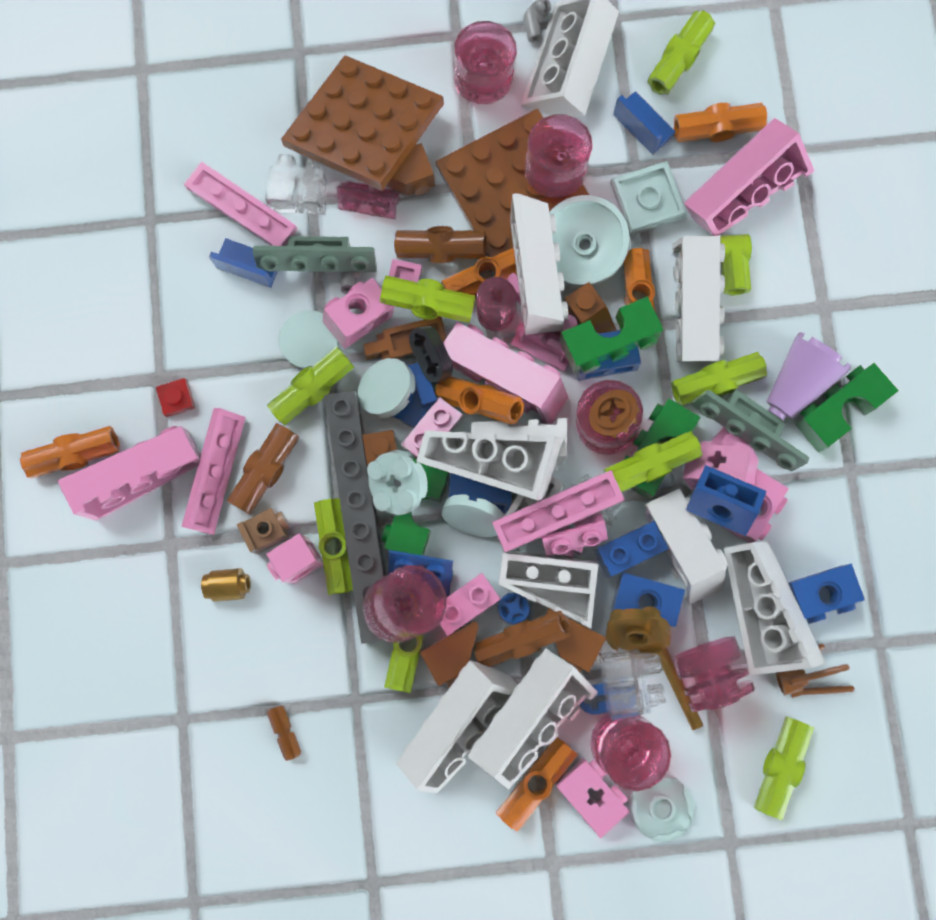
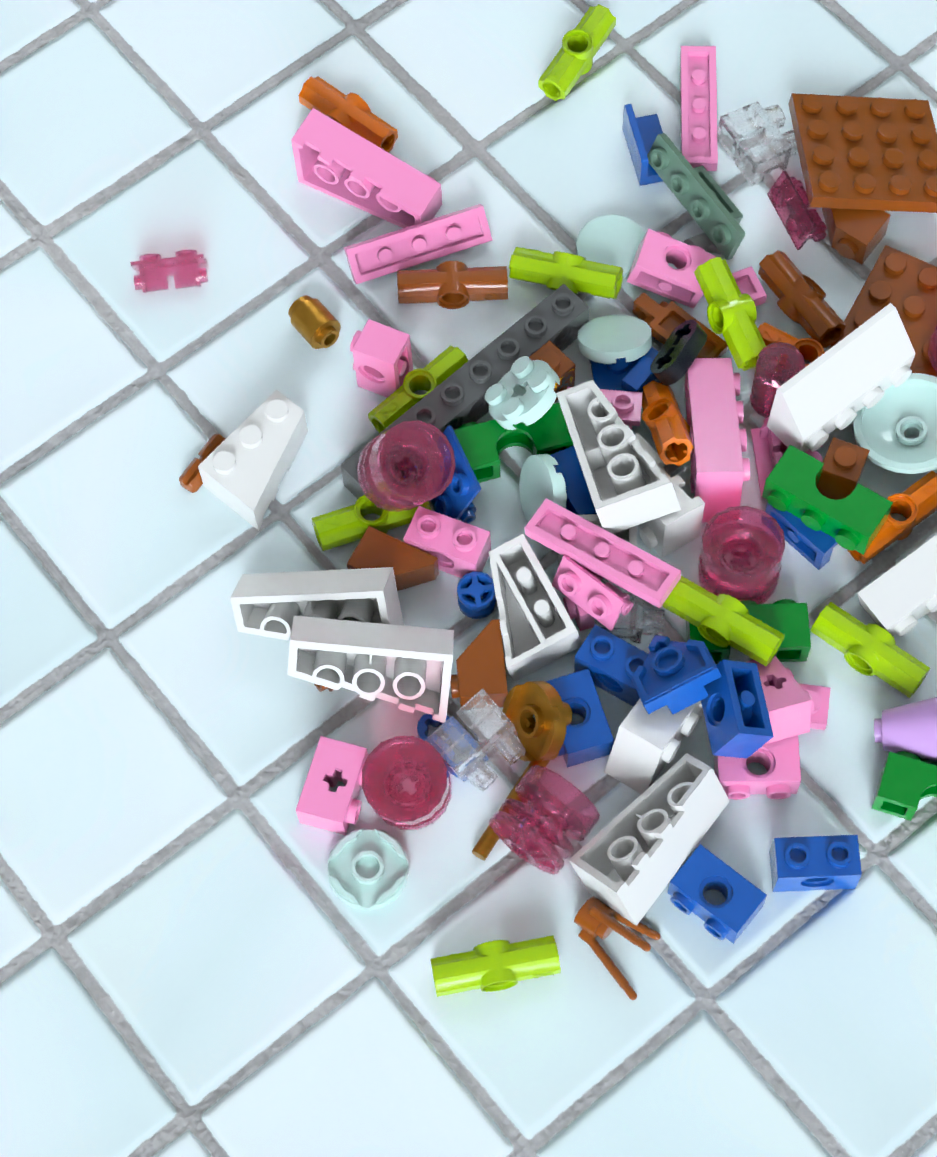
camera: 55 degrees right, 15 degrees down
red plate [156,378,196,417] -> none
medium nougat brick [236,508,290,554] -> none
dark orange piece [474,610,571,667] -> none
orange piece [495,737,578,832] -> none
dark orange gear [589,390,640,438] -> none
sand green bracket [691,389,810,472] -> none
none -> clear pink hinge [130,250,208,293]
none -> white wedge [198,389,308,531]
none -> lime piece [538,4,616,101]
none -> blue plate [631,635,722,715]
none -> blue brick [769,835,862,892]

